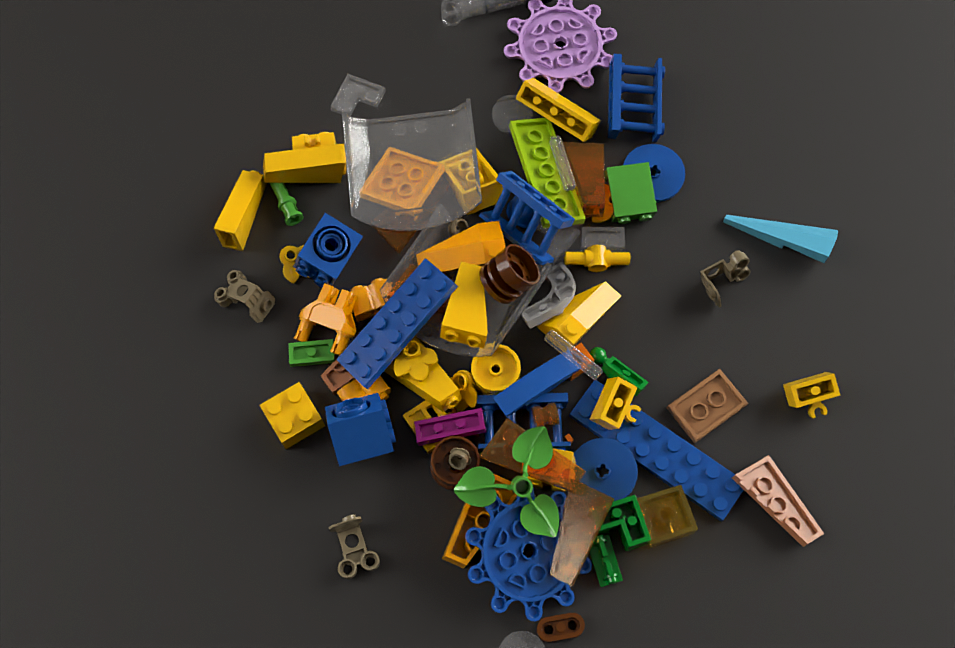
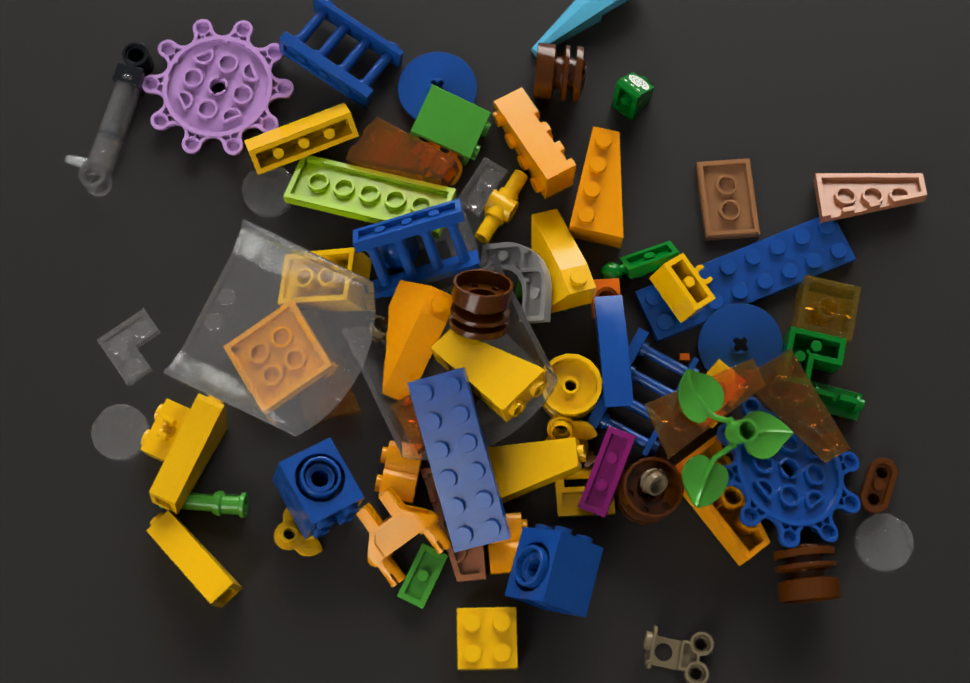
camera: 60 degrees left, 5 degrees up
dark tan piece [214,270,275,323] -> none
yellow plate [394,340,438,382] -> none
clear orange wheel [532,402,560,427] -> none
clear axle [544,330,603,380] -> none
clear axle [549,136,576,191] -> none
dark tan piece [700,250,751,308] -> none
yellow brick [783,372,840,418] -> none
none -> clear tile [91,404,150,461]
none -> light orange wedge [491,87,576,199]
none -> reddish brown wheel [533,43,586,103]
none -> light orange wedge [569,126,624,248]
none -> green slope [611,72,655,121]
none -> reddish brown wheel [772,544,842,604]

